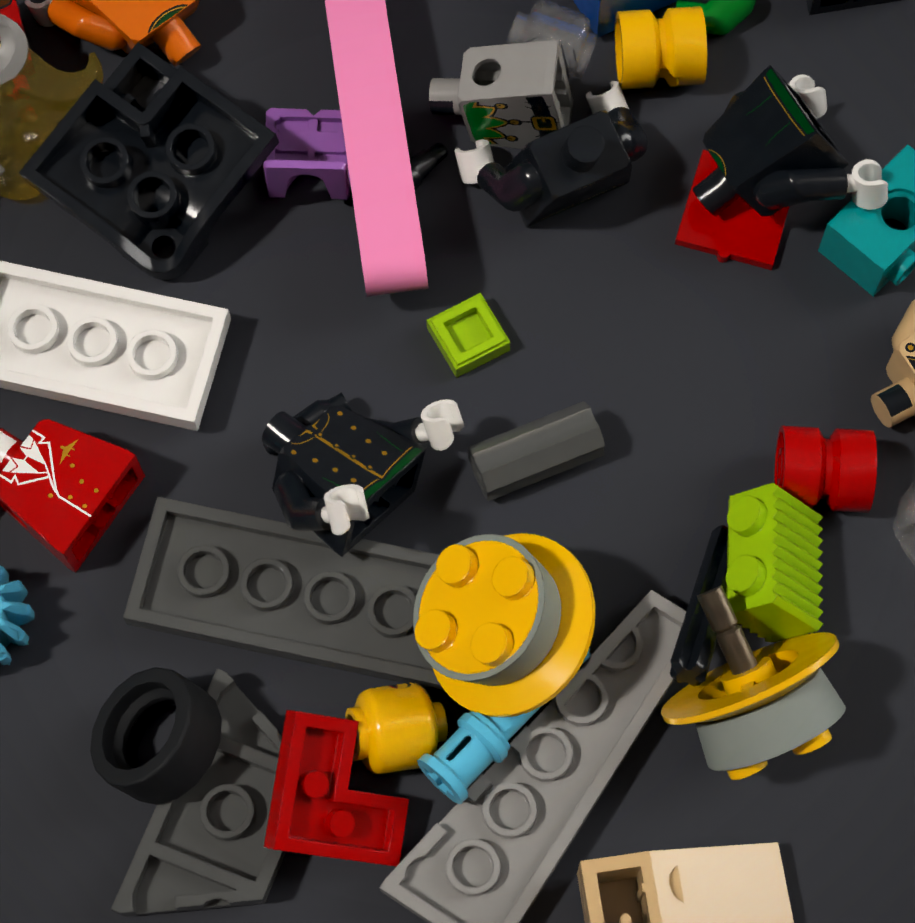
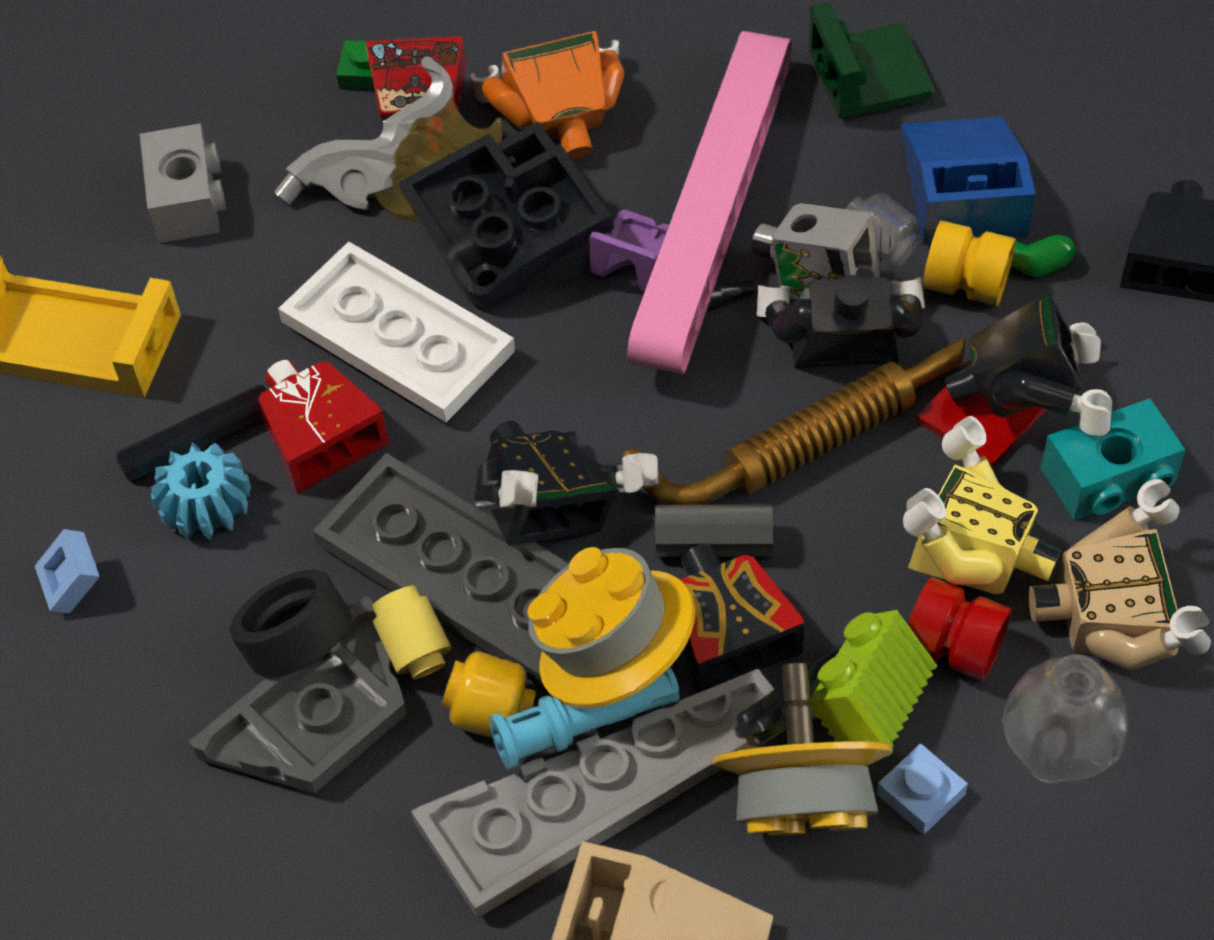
camera: 25 degrees right, 15 degrees down
red plate [264,710,409,867] -> none
lime tile [426,292,511,378] -> none
none -> light yellow brick [372,585,452,680]
none -> pearl gold piece [621,337,966,505]
none -> torso [679,544,805,693]
none -> light blue plate [877,743,968,835]
none -> light yellow torso [903,416,1062,594]

